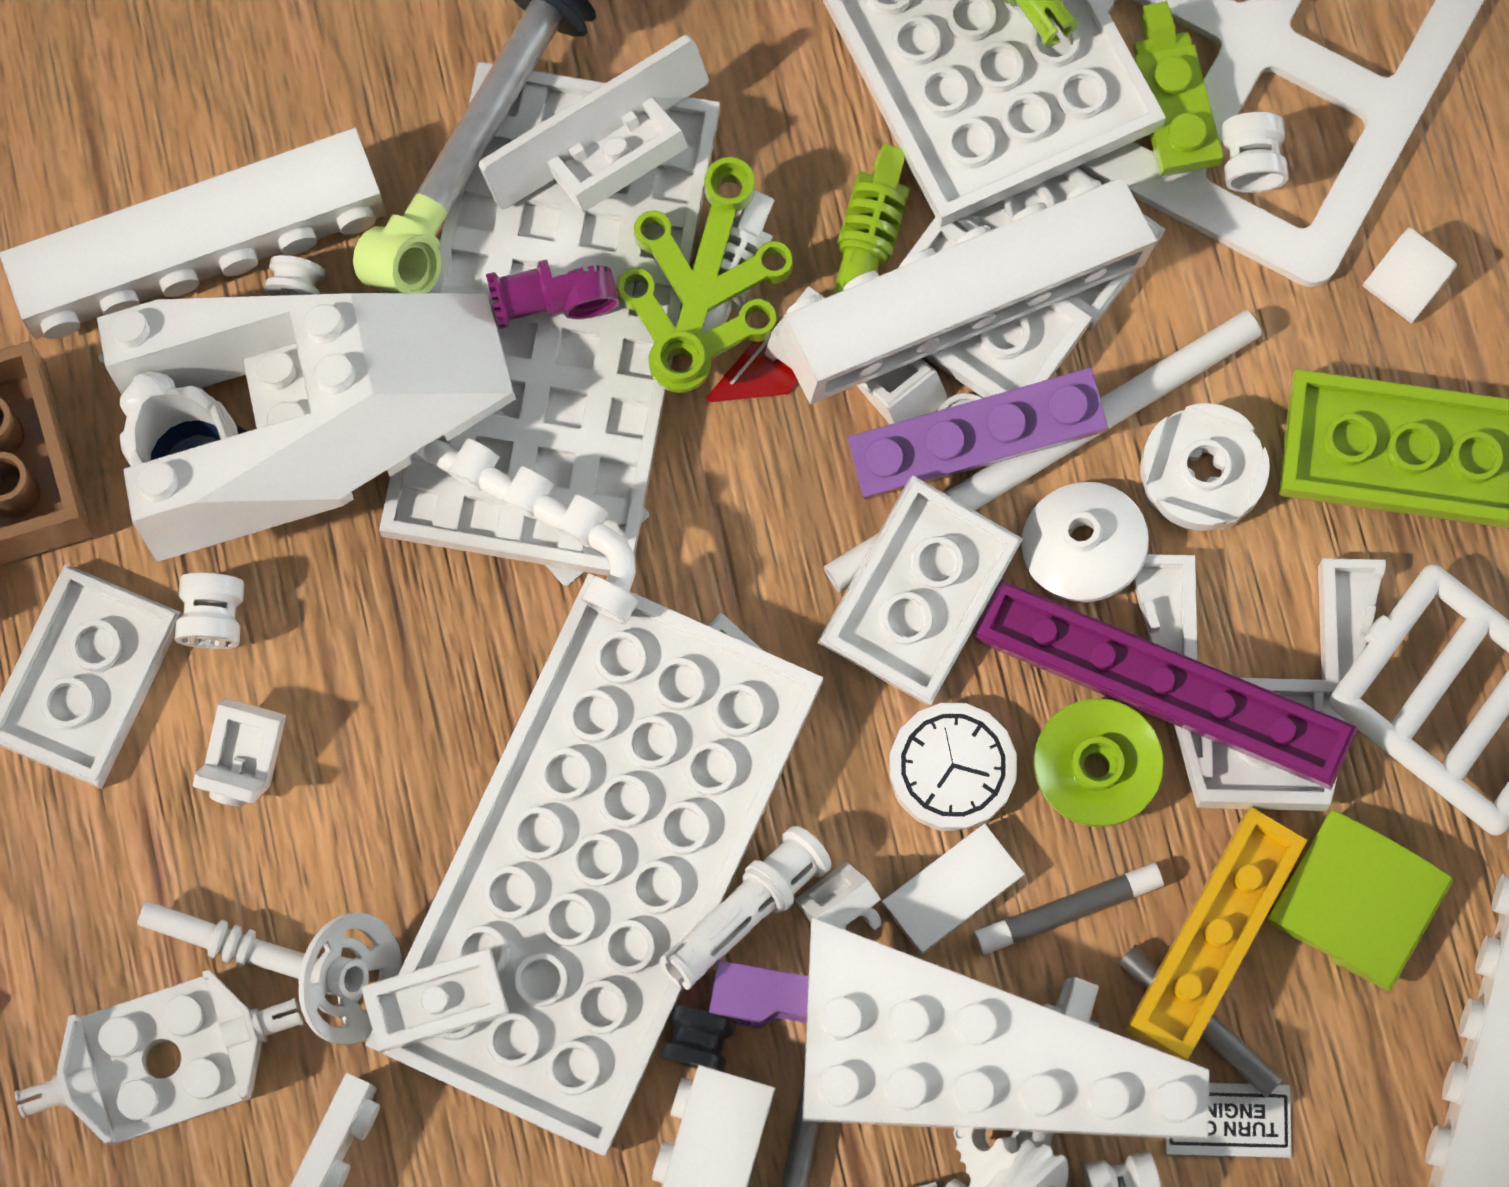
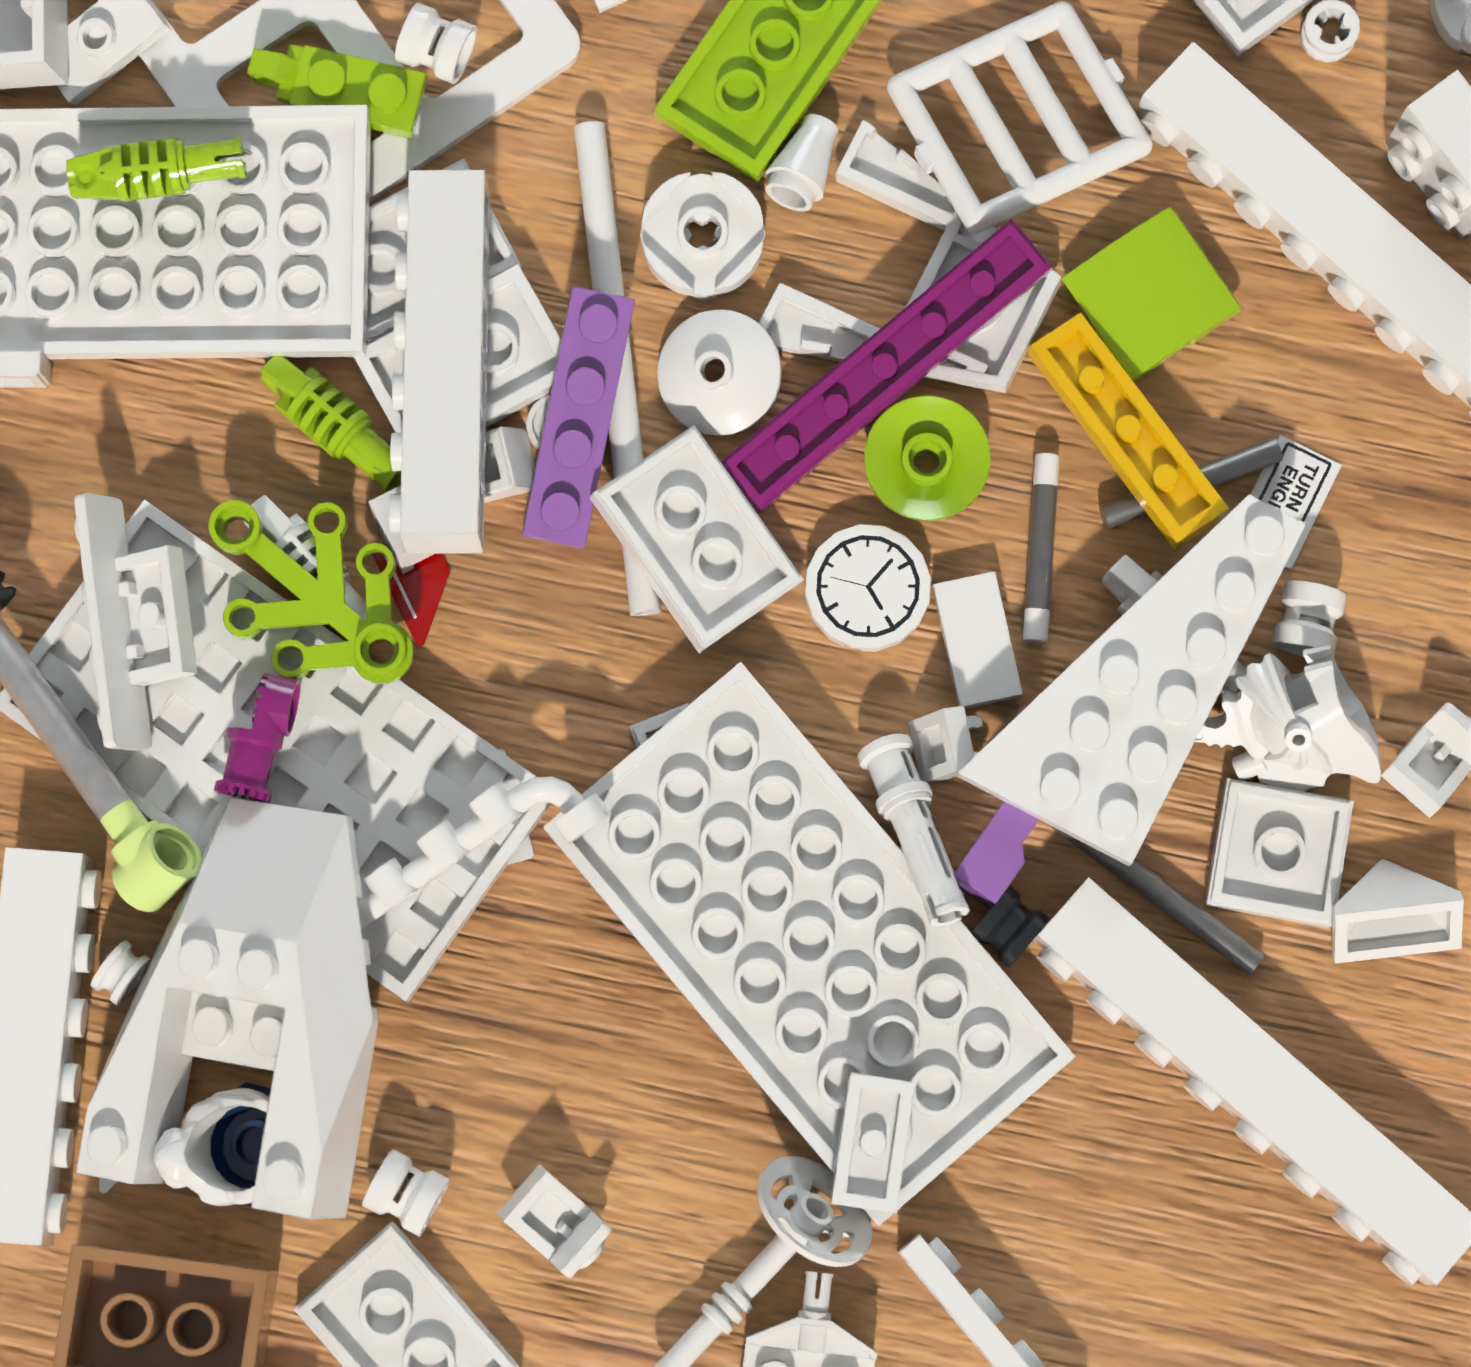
camera: 65 degrees left, 5 degrees up
none -> white cone [765,114,839,212]

